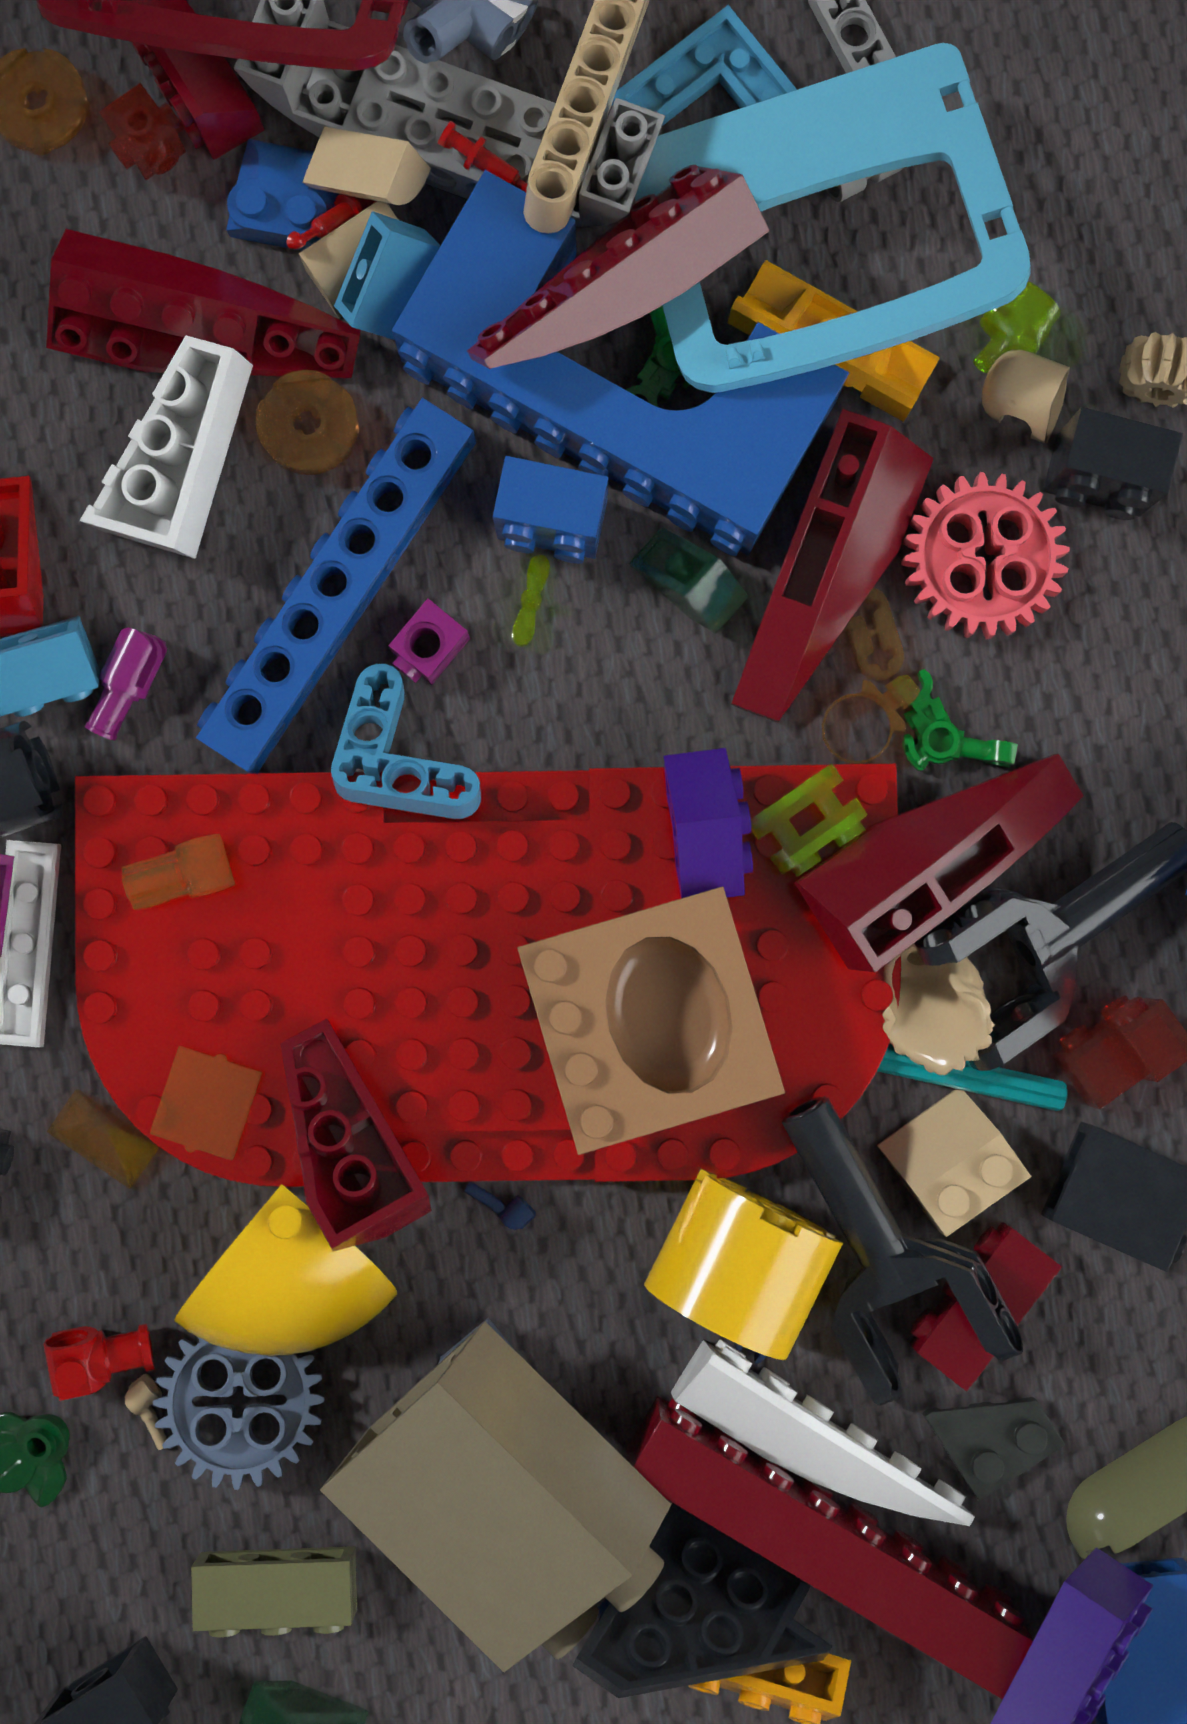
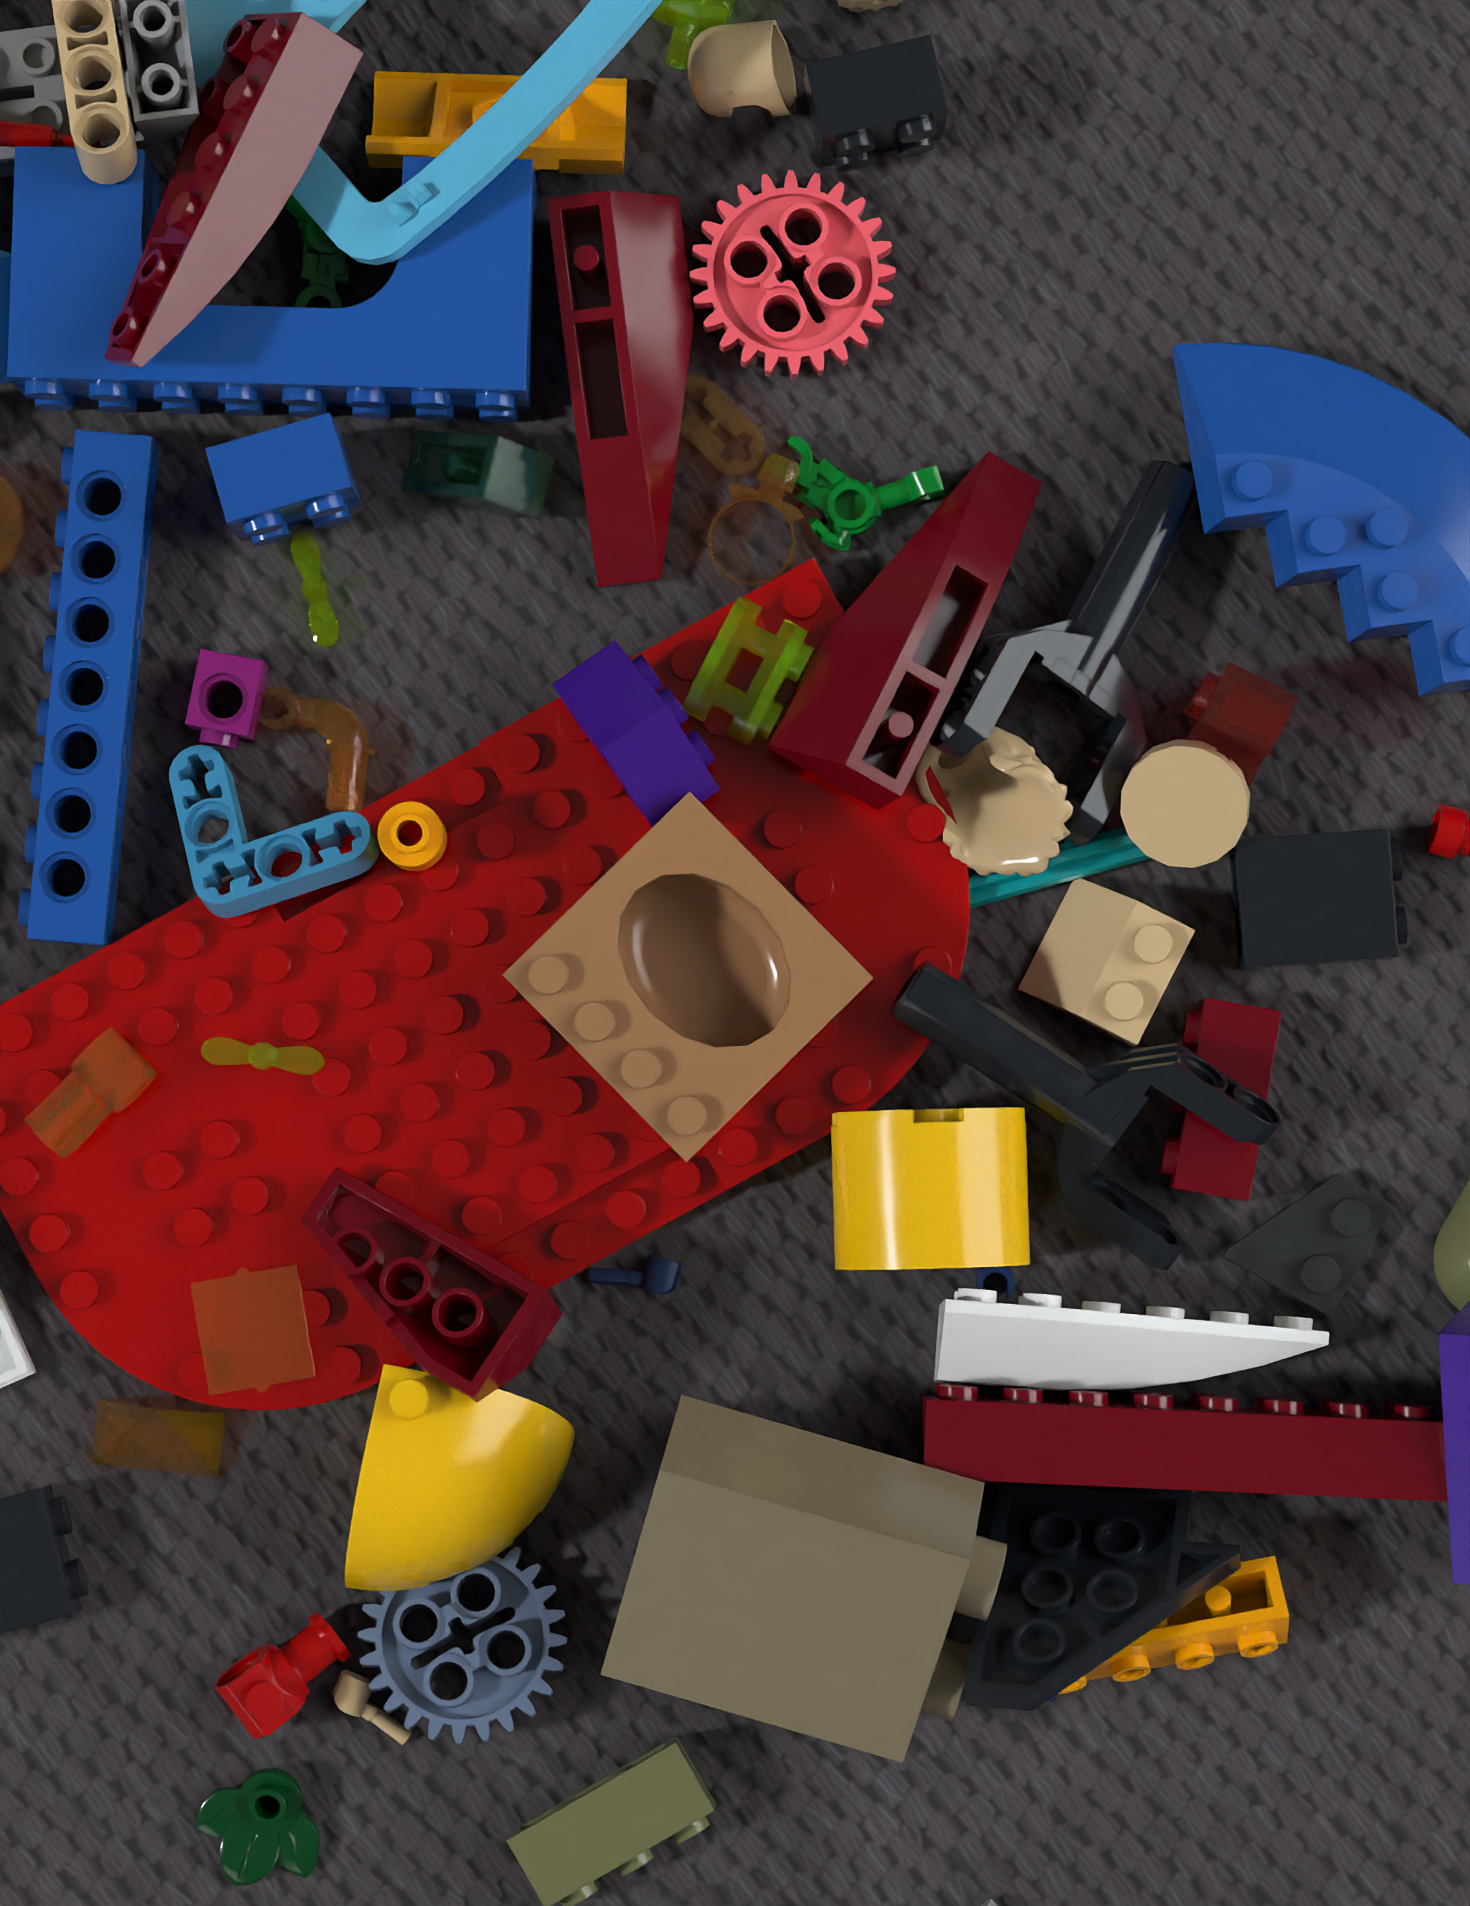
camera: 25 degrees left, 0 degrees up
none -> clear neon green piece [201,1037,324,1075]
none -> clear orange piece [258,687,375,812]
none -> light orange brick [378,801,447,871]
none -> tan tile [1120,739,1250,868]

